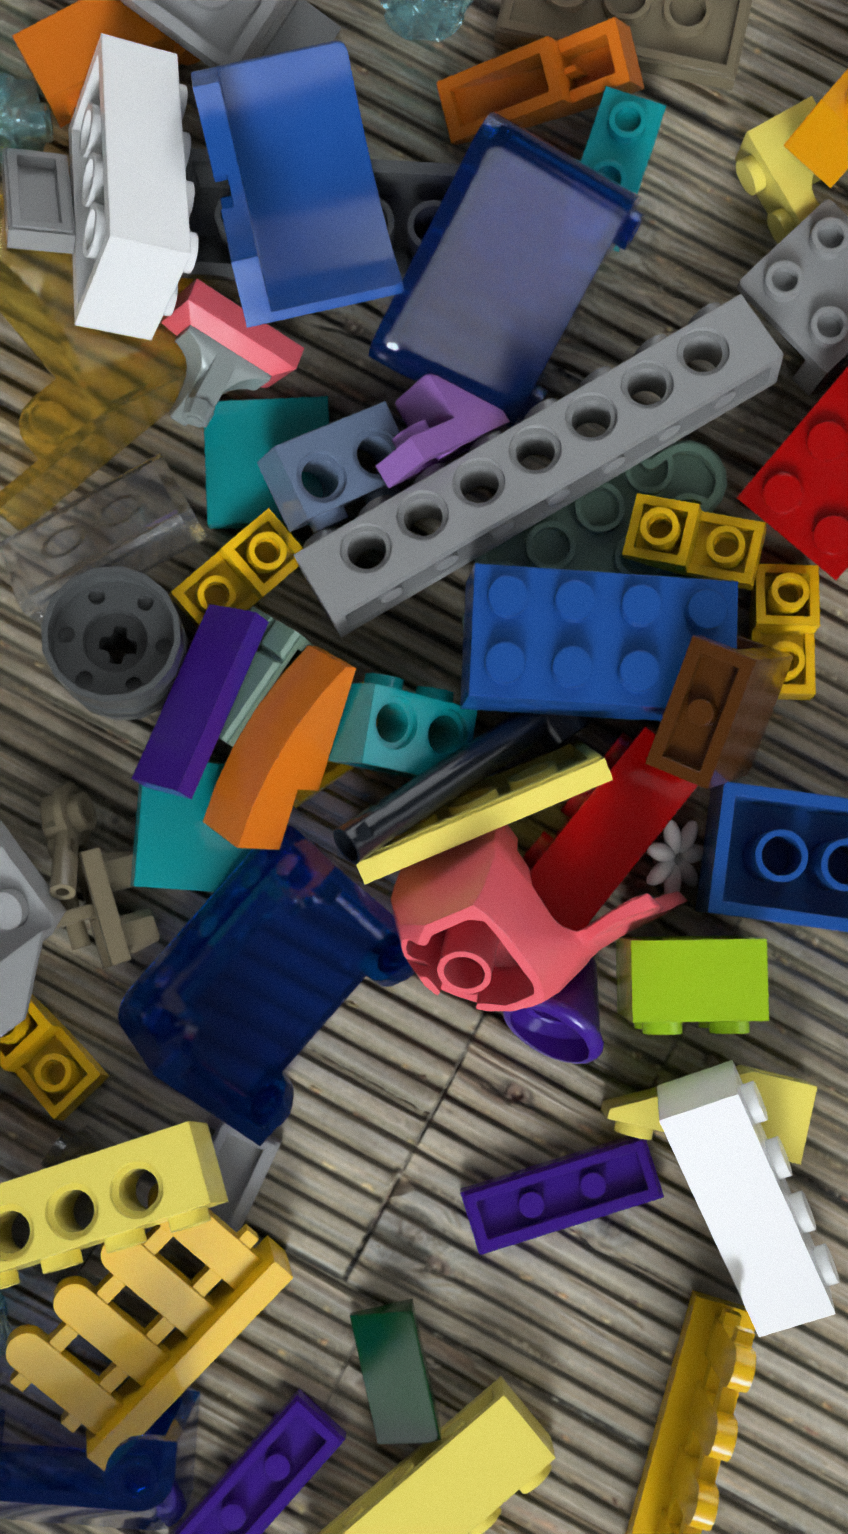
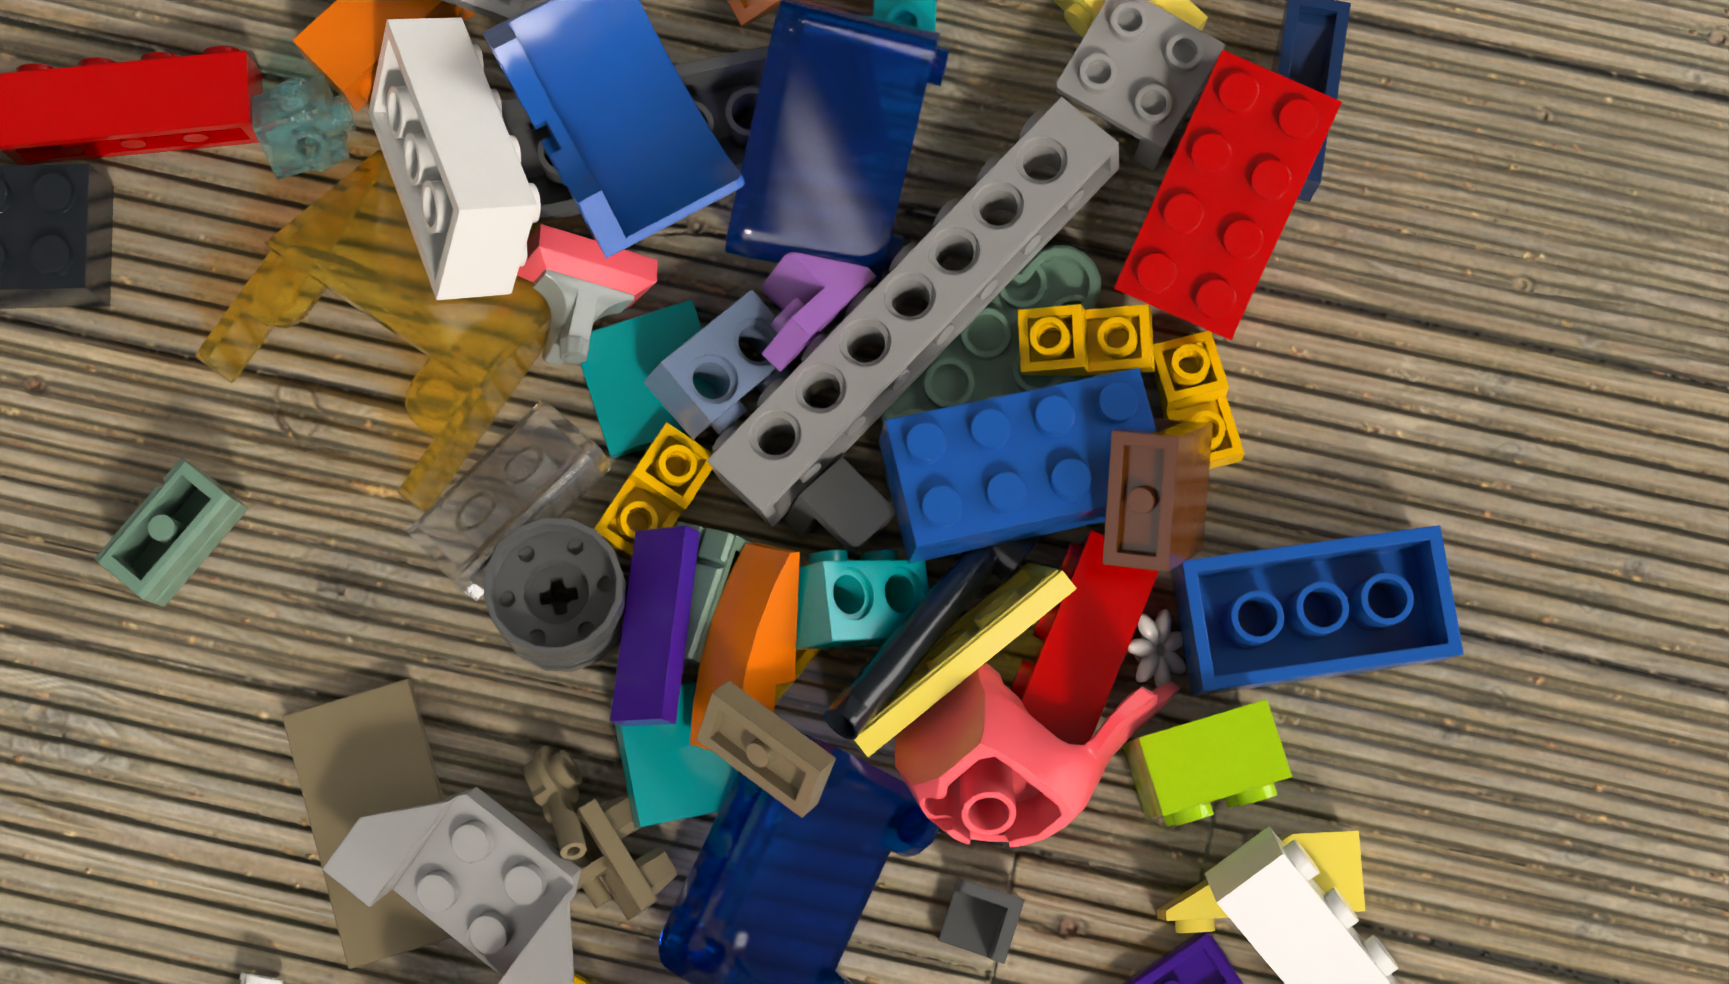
camera: 20 degrees left, 5 degrees down
light grey tile [1,148,76,254] -> none
dark purple hat [503,957,604,1064] -> none
none -> dark tan plate [696,680,836,818]
none -> dark grey panel [784,457,896,552]
none -> dark grey panel [937,877,1025,964]

